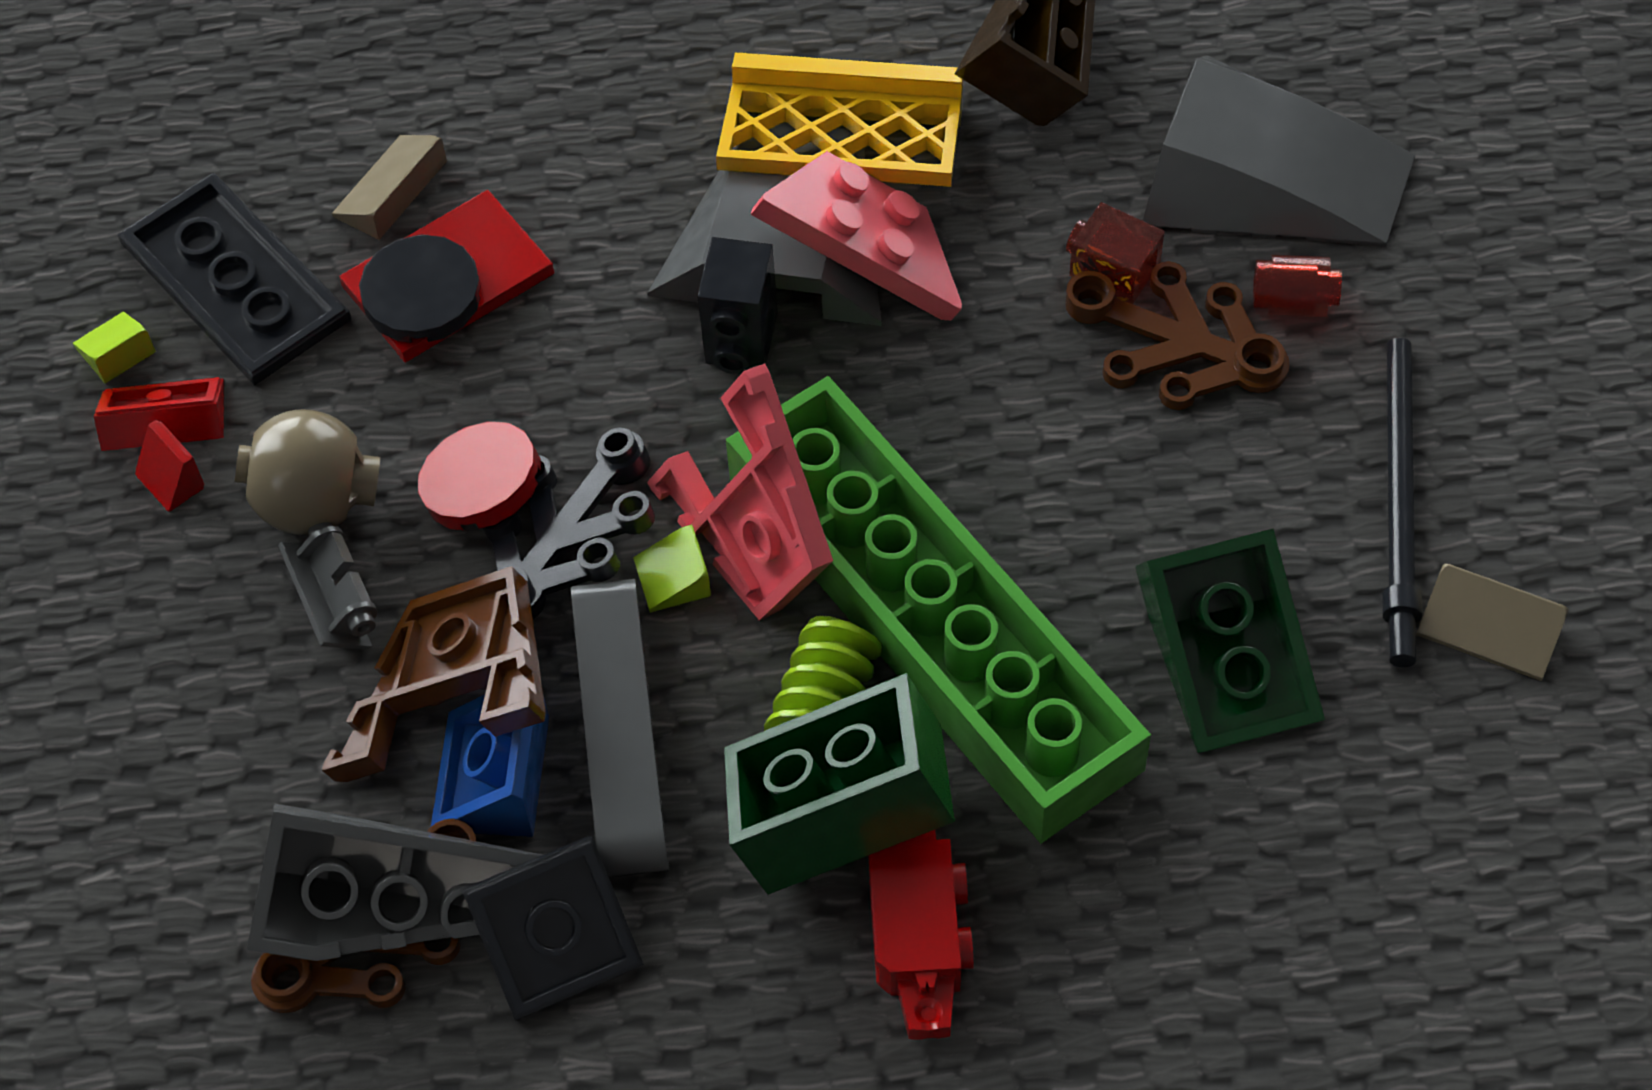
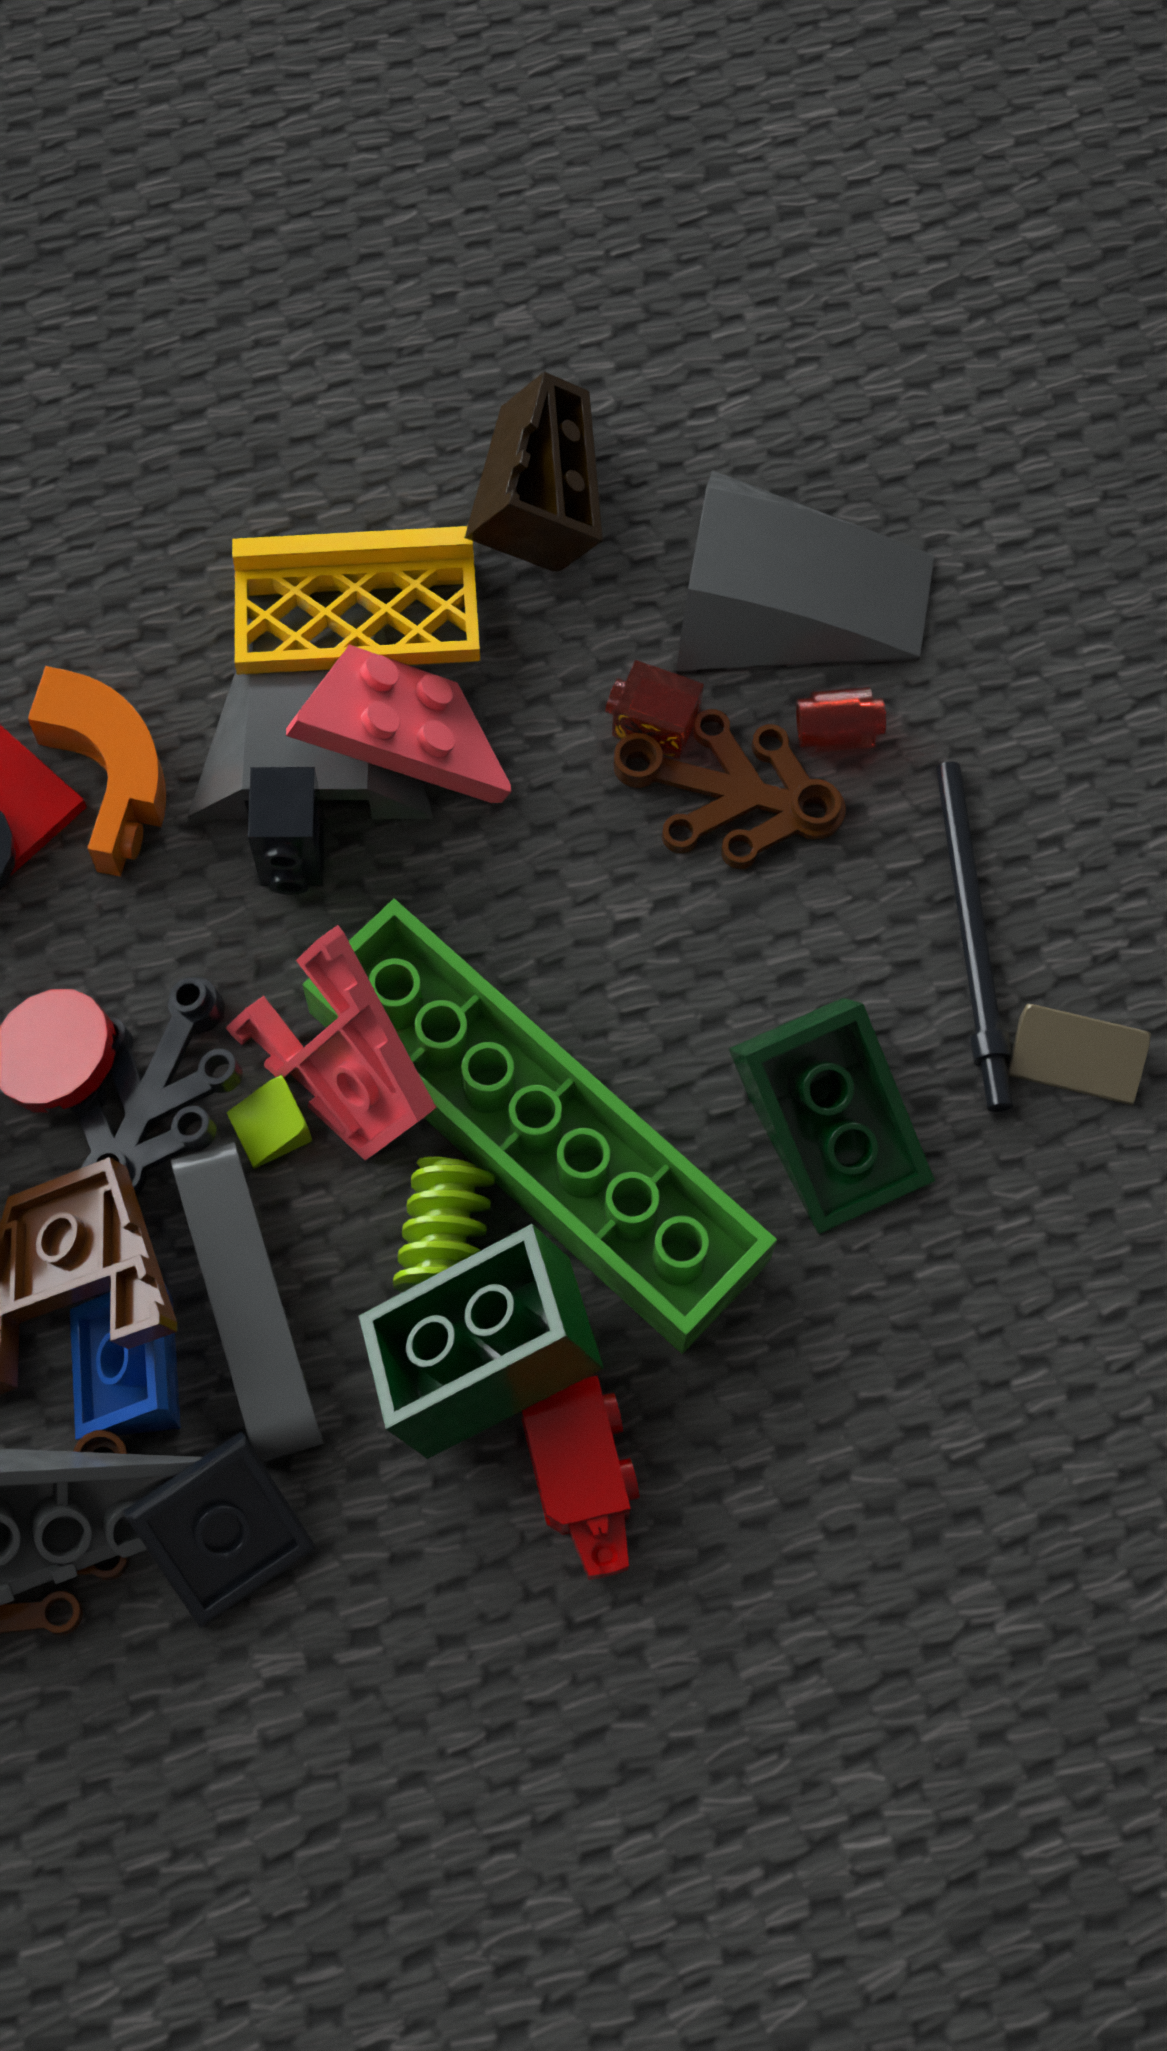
camera: 15 degrees left, 10 degrees up
none -> orange arch [28,666,166,877]

